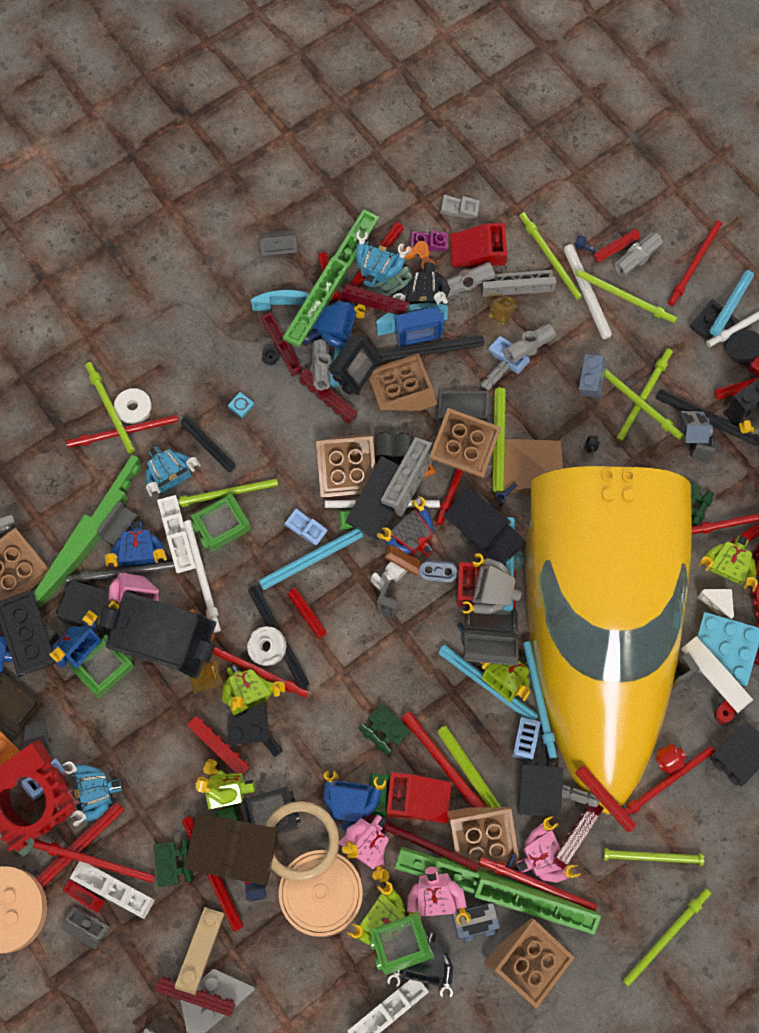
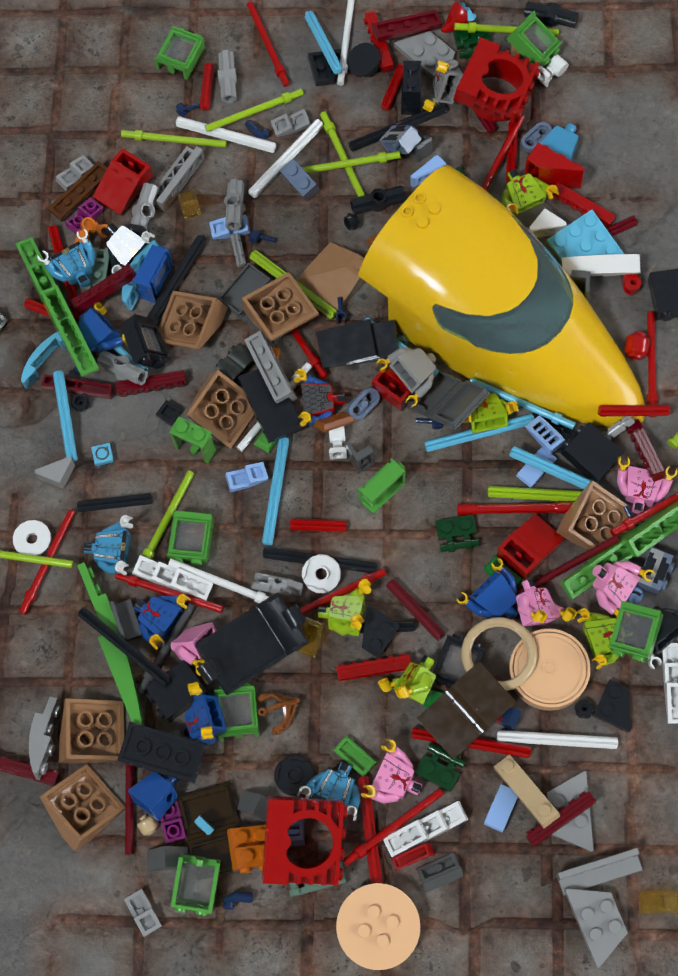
camera: 45 degrees left, 0 degrees up
none -> light grey slope [35,456,75,489]
none -> reddish brown plate [48,161,107,222]
none -> medium azure axle [53,371,78,462]
none -> black axle [78,607,171,686]
none -> red bar [115,573,224,614]
none -> bright green window [154,26,205,80]
none -> black tile [155,400,182,426]
none -> bright green window [169,416,218,464]
none -> dark blue arm [245,120,269,140]
none -> white axle [248,119,323,198]
none -> dark blue hand [249,230,276,244]
none -> light grey hinge [251,573,303,596]
none -> dark orange helmet [256,692,301,735]
none -> light grey slope [271,109,311,137]
none -> black tile [274,755,314,796]
none -> bright green tile [333,735,376,776]
none -> black piece [350,186,406,215]
none -> bright green window [357,458,406,514]
none -> bright pink torso [361,739,422,804]
none -> dark red axle [386,579,445,641]
none -> light blue slope [410,155,447,187]
none -> light blue slope [484,784,518,833]
none -> white axle [497,730,618,749]
none -> medium azure axle [509,446,599,489]
none -> light blue slope [516,447,557,488]
none -> black plate [574,699,594,719]
none -> black wing [593,679,631,733]
none -> light blue hinge [628,587,643,603]

